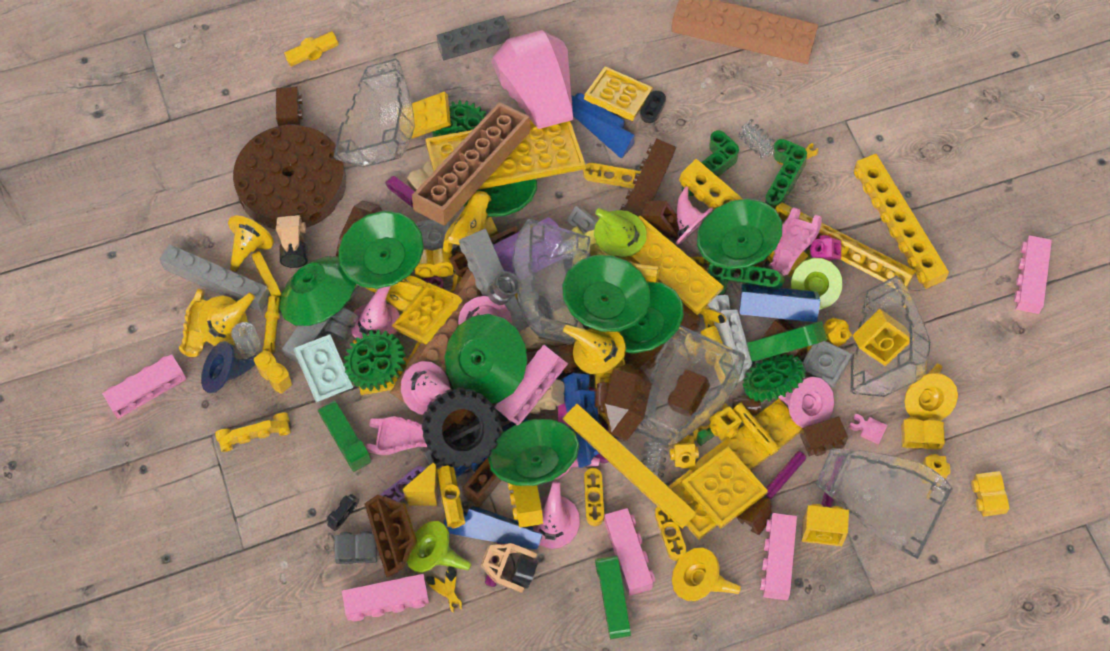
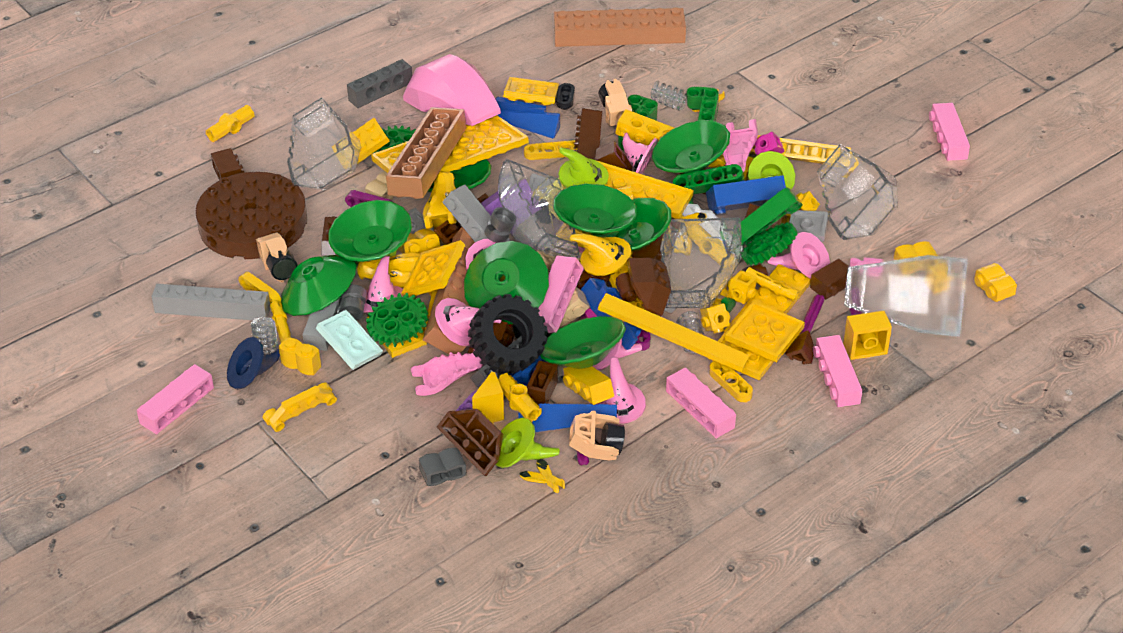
camera: 20 degrees left, 20 degrees down
yellow animal [179,288,228,357] -> none
yellow piece [197,292,255,346] -> none
yellow piece [228,215,274,272] -> none
green beam [317,400,371,472] -> none
black plate [327,494,359,531] -> none
bright pink brick [342,574,429,621] -> none
yellow beam [584,468,604,526] -> none
green beam [595,555,631,640] -> none
reddish brown brick [667,369,710,419] -> none
yellow piece [672,548,741,601] -> none
yellow brick [852,308,913,366] -> none
yellow brick [854,154,949,289] -> none
yellow piece [904,363,958,421] -> none
none -> light nougat piece [598,79,632,126]

